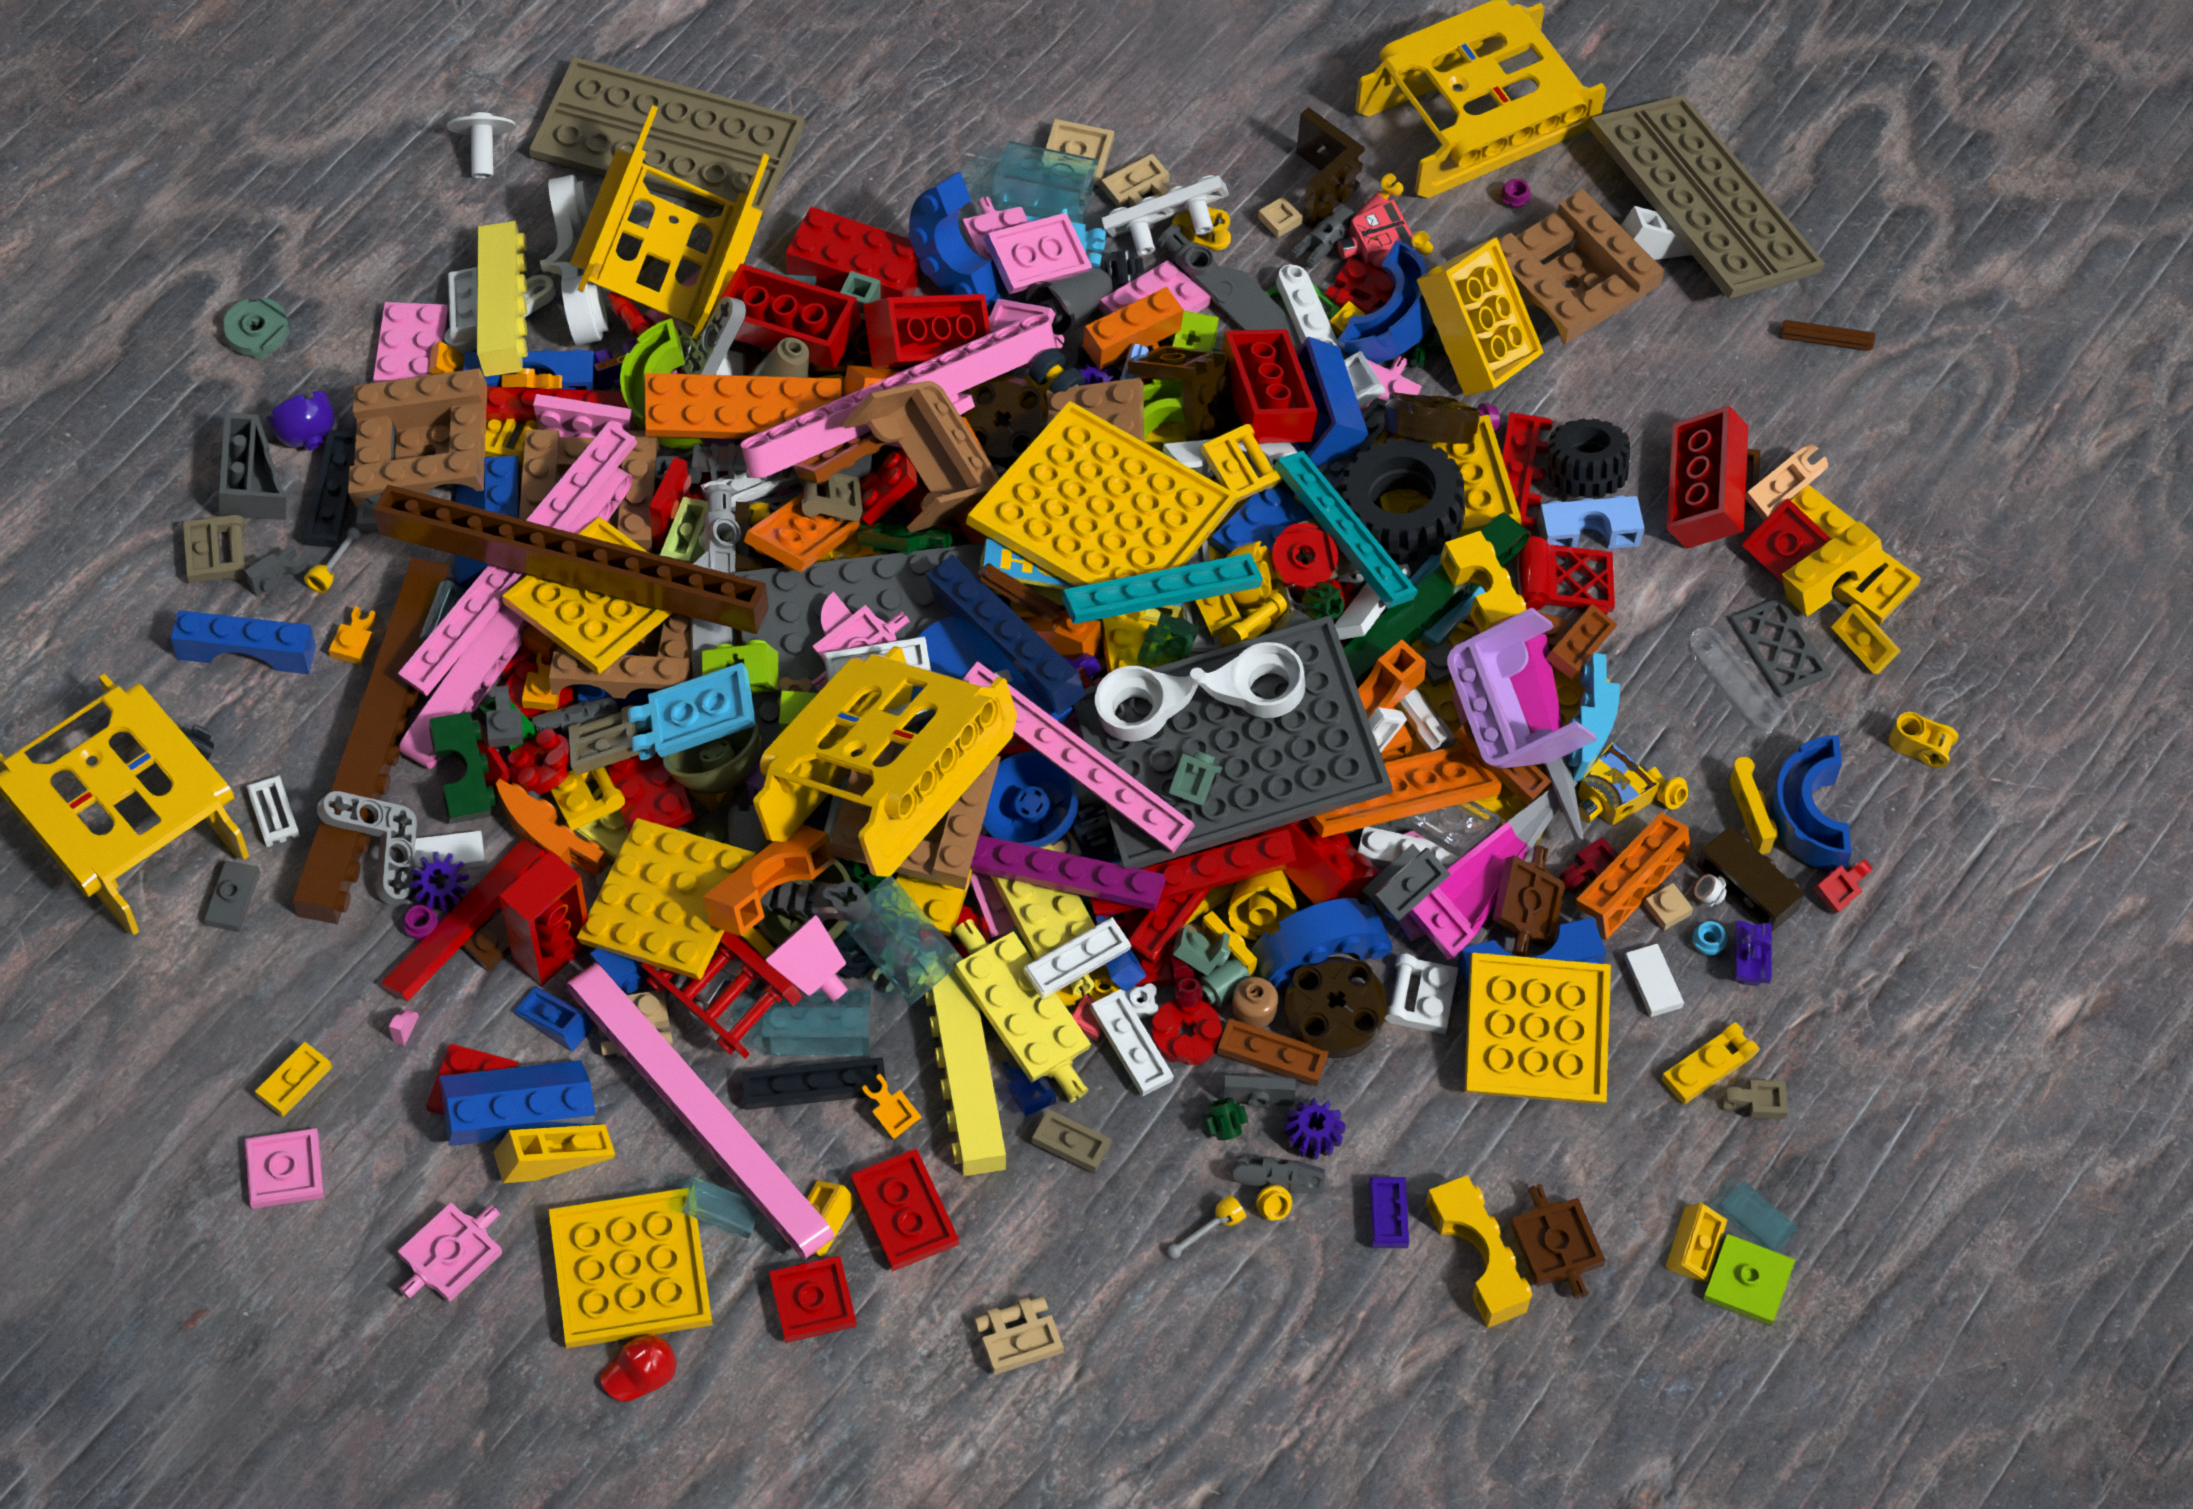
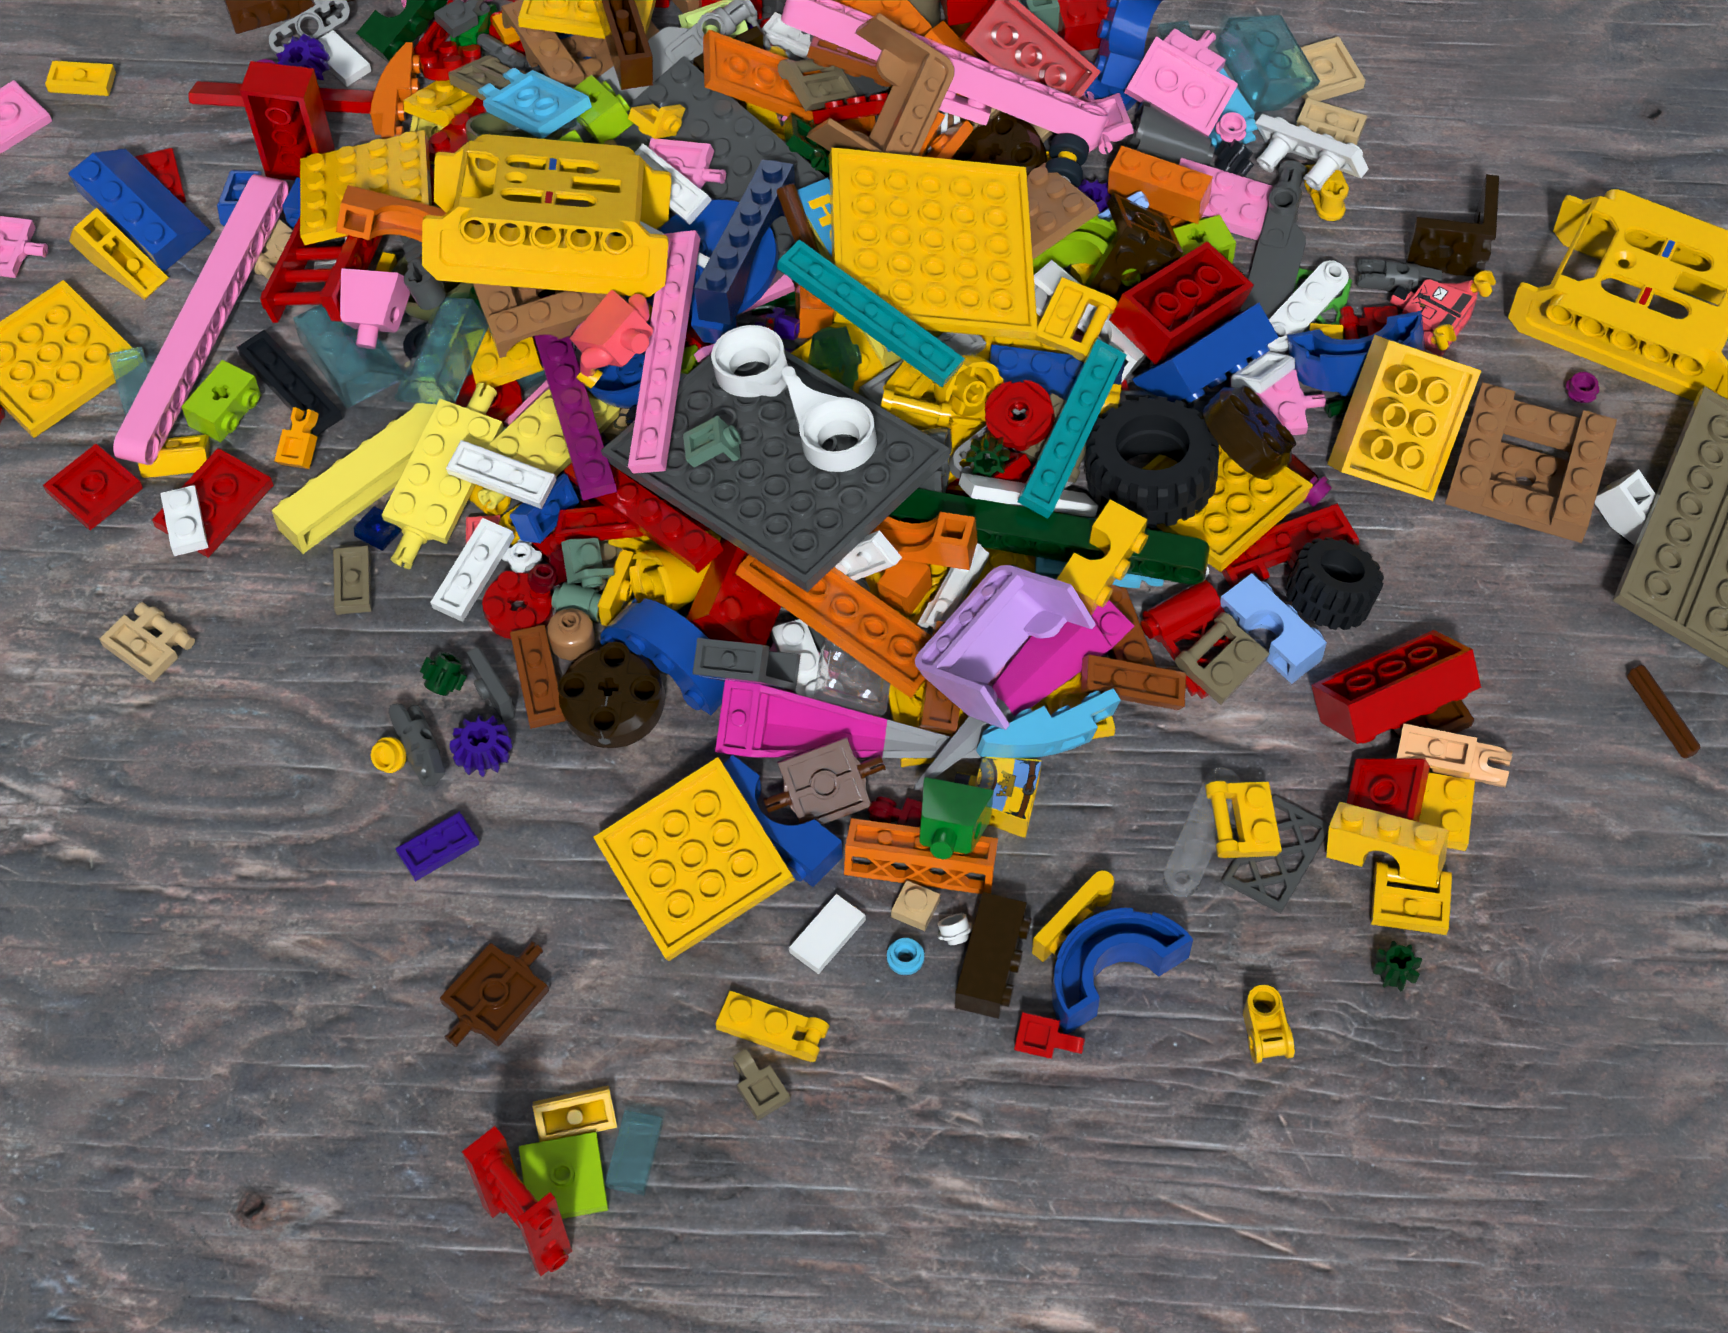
camera: 60 degrees right, 0 degrees up
bright pink tile [388,1009,419,1046] -> none
bright pink tile [821,592,853,636] -> none
hinge [1167,1194,1246,1259] -> none
tan plate [1258,196,1302,238] -> none
white plate [1385,954,1458,1034] -> none
yellow arch [1425,1175,1532,1328] -> none
yellow plate [1647,766,1688,810] -> none
dark purple hips [1735,921,1772,986] -> none
yellow plate [1831,604,1901,674] -> none
none -> white plate [160,485,209,556]
none -> lime brick [181,360,261,443]
none -> red fence [462,1126,572,1277]
none -> coral torso [569,290,653,389]
none -> yellow bracket [628,104,685,139]
none -> green torso [919,777,994,859]
none -> dark tan plate [1175,612,1270,705]
none -> yellow plate [1205,781,1282,858]
none -> bright pink plate [1215,112,1247,143]
none -> dark green gear [1372,941,1422,991]

